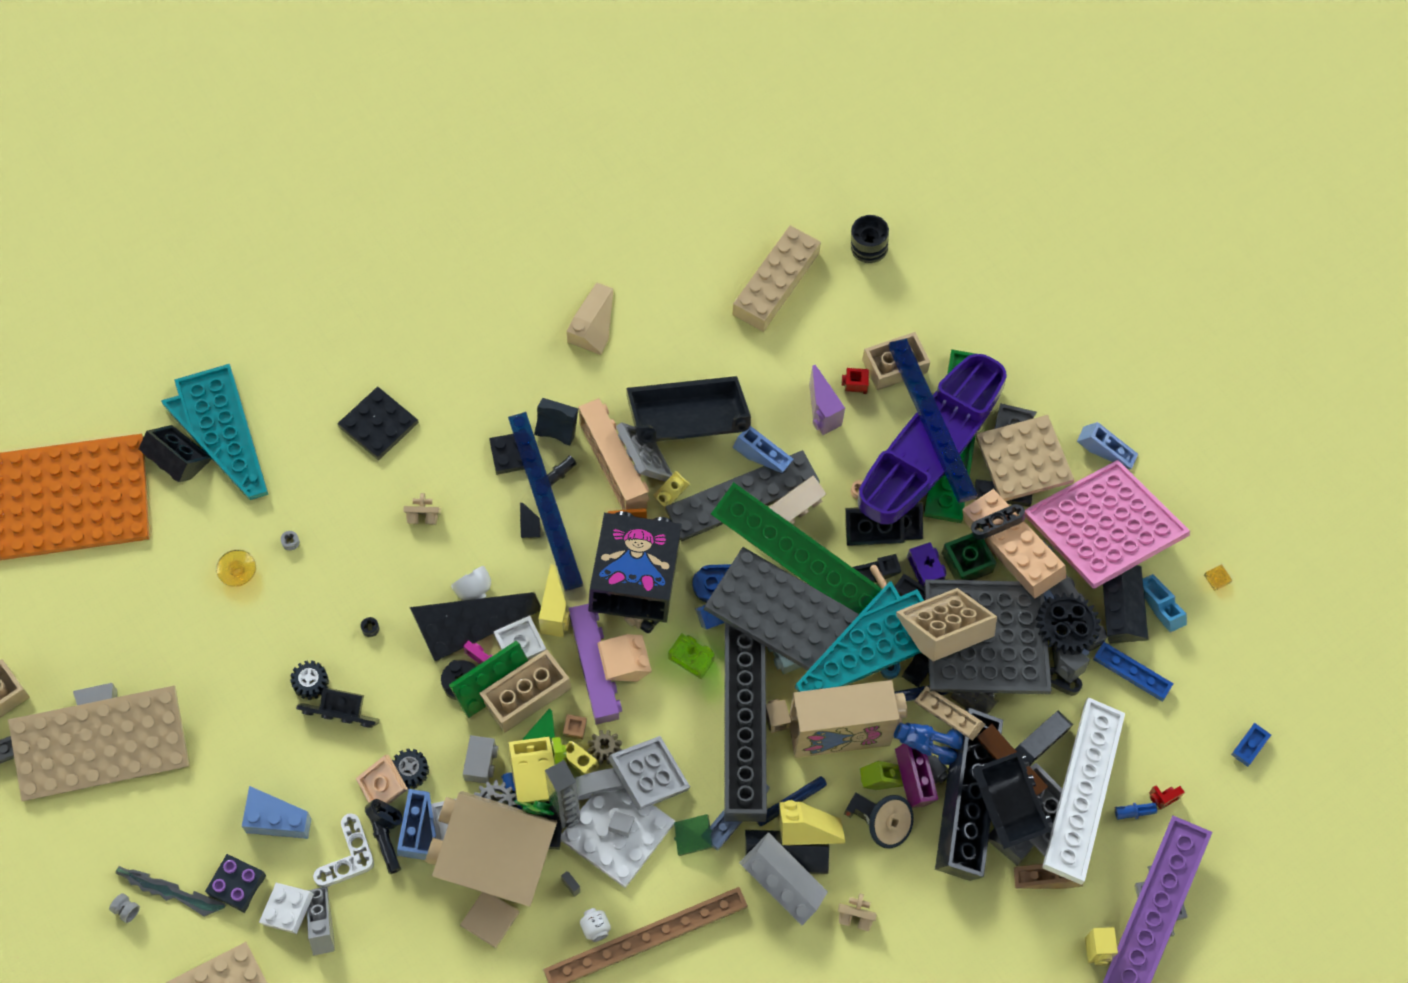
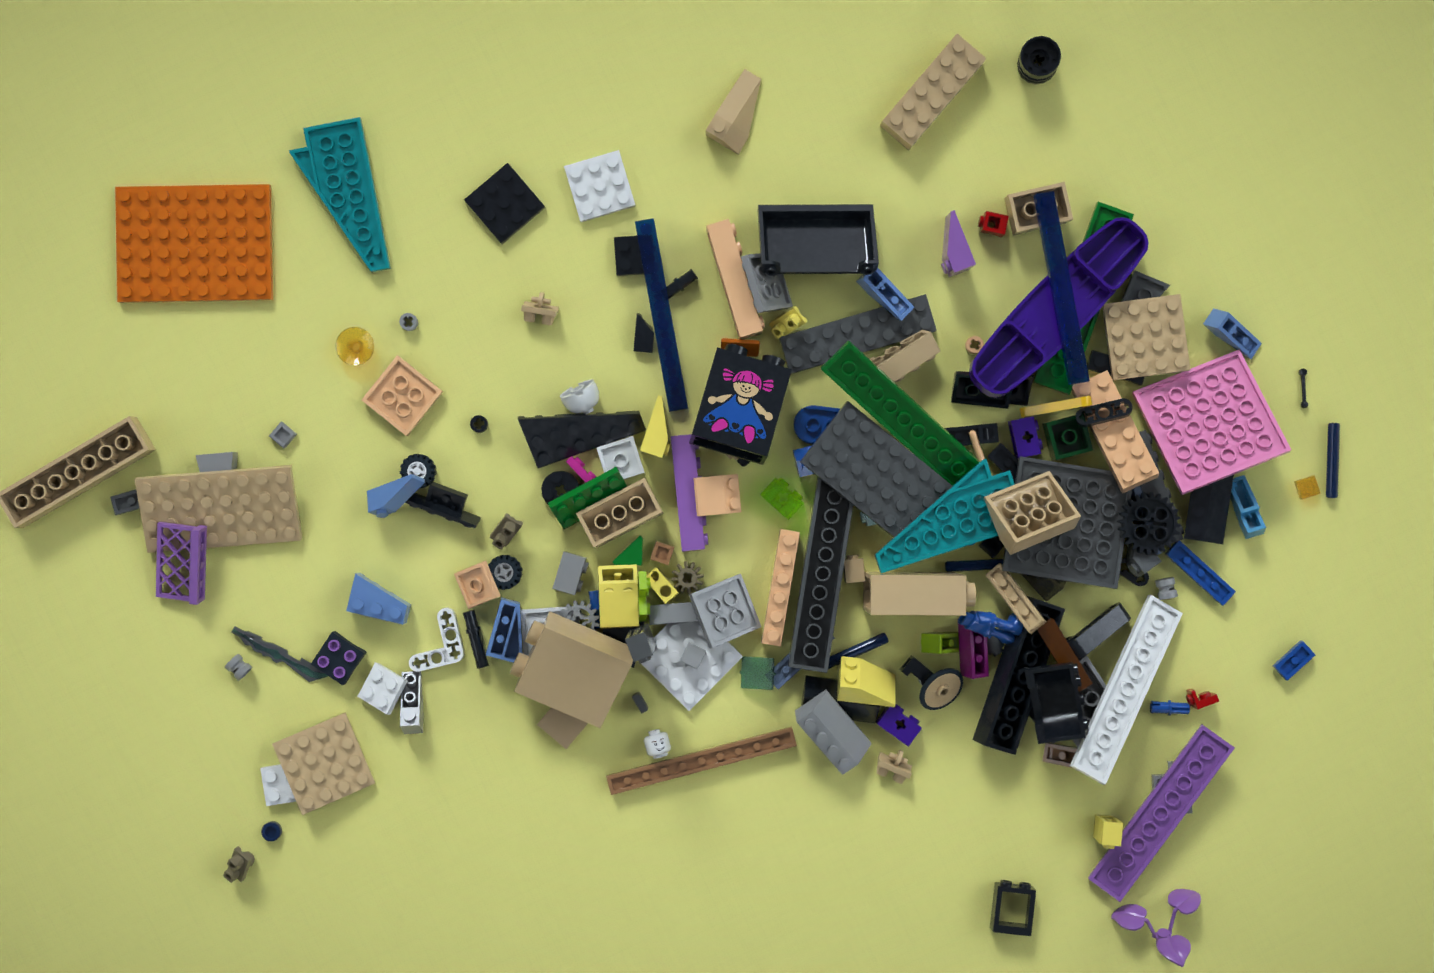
camera: 10 degrees right, 25 degrees up
black slope [138,425,211,482] -> none
black beam [365,799,403,829] -> none
green plate [514,800,554,817] -> none
black brick [534,398,579,446] -> none
none -> medium lavender fence [156,522,207,605]
none -> light grey tile [269,421,297,449]
none -> light nougat plate [362,355,443,436]
none -> medium blue slope [367,474,425,518]
none -> dark tan hips [489,513,523,549]
none -> white plate [564,150,635,222]
none -> light nougat brick [761,529,800,647]
none -> dark purple brick [876,704,922,747]
none -> yellow beam [1019,396,1092,418]
none -> light grey wheel [1155,577,1178,600]
none -> black hinge [1298,368,1308,408]
none -> dark blue axle [1326,423,1340,498]

